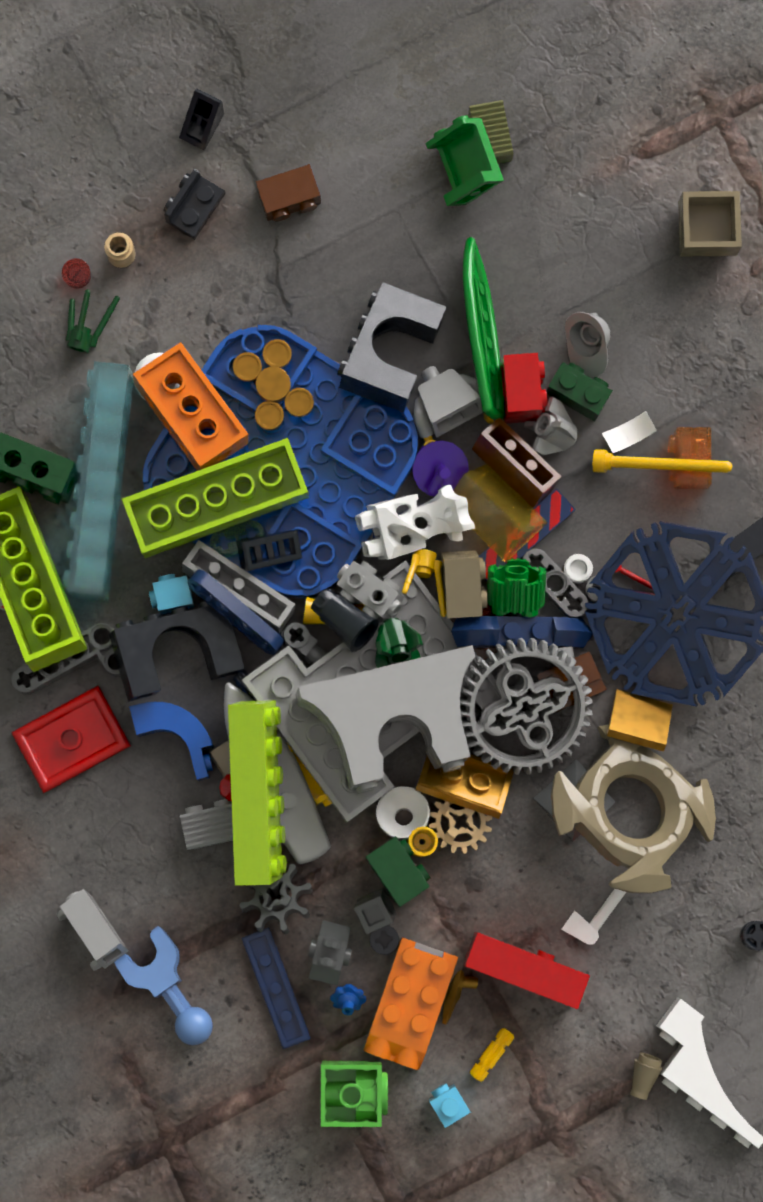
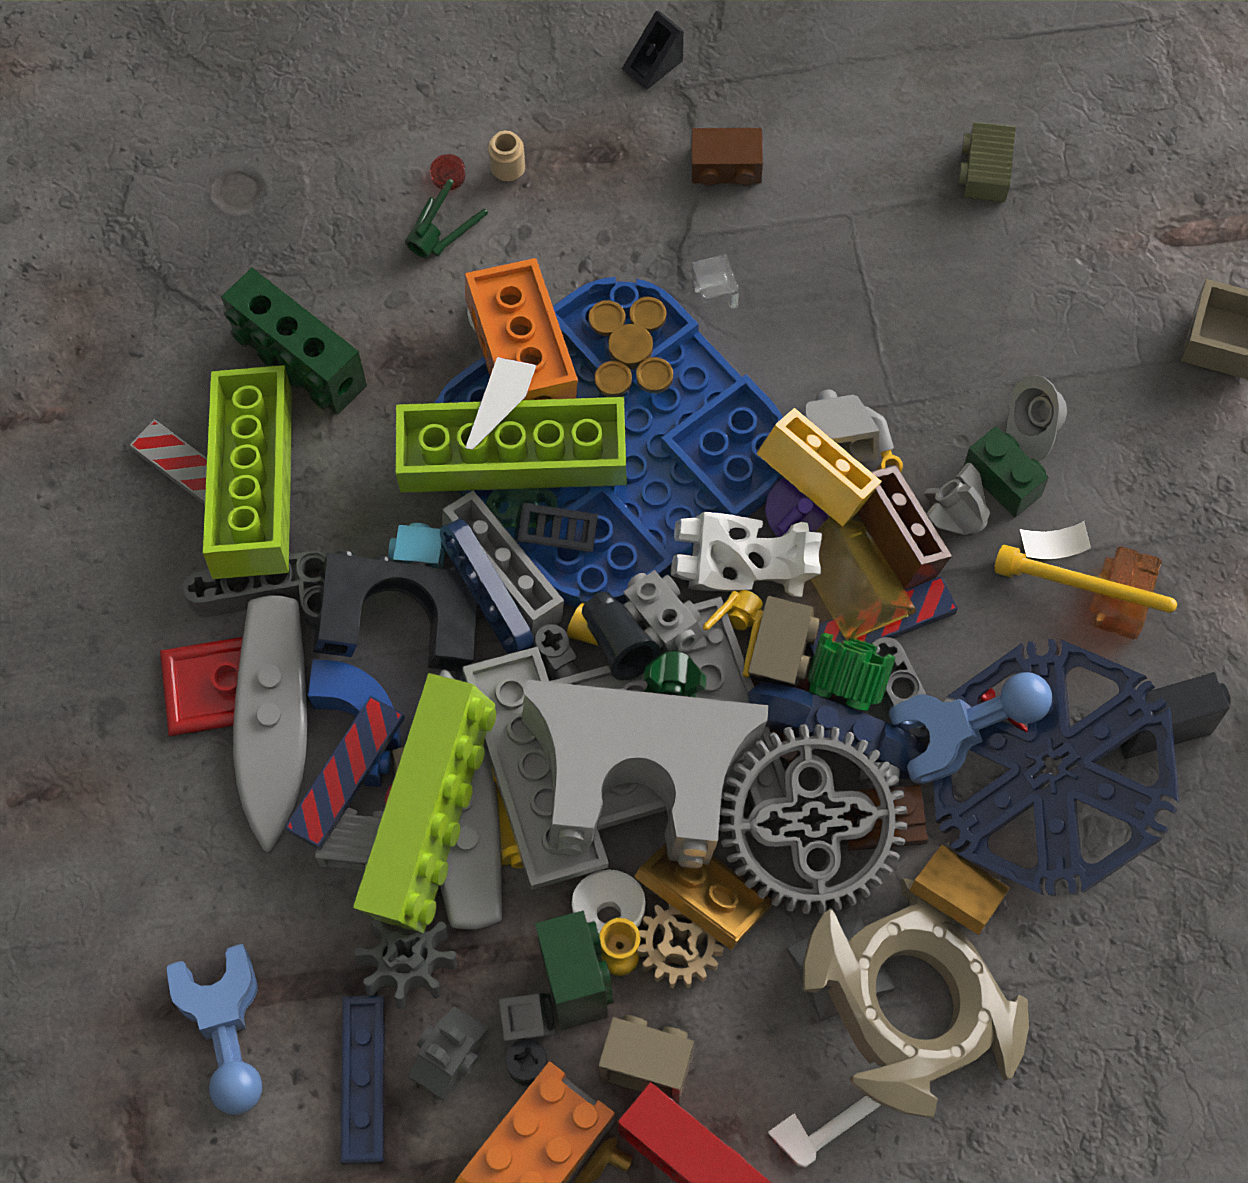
camera: 25 degrees right, 15 degrees down
light grey brick [57,889,129,971] -> none
clear light blue brick [63,361,134,603] -> none
black bracket [163,169,225,240] -> none
blue plant [330,984,367,1015] -> none
arch [337,282,447,413] -> none
green panel [426,115,504,206] -> none
green piece [463,237,505,420] -> none
red brick [501,353,547,424] -> none
white tile [563,554,593,584] -> none
none -> light grey piece [233,595,307,852]
none -> dark blue tile [285,696,405,850]
none -> white sticker [465,357,536,450]
none -> dark tan piece [599,1015,694,1105]
none -> clear panel [691,254,739,309]
none -> yellow brick [756,408,881,527]
none -> medium blue piece [889,672,1052,784]

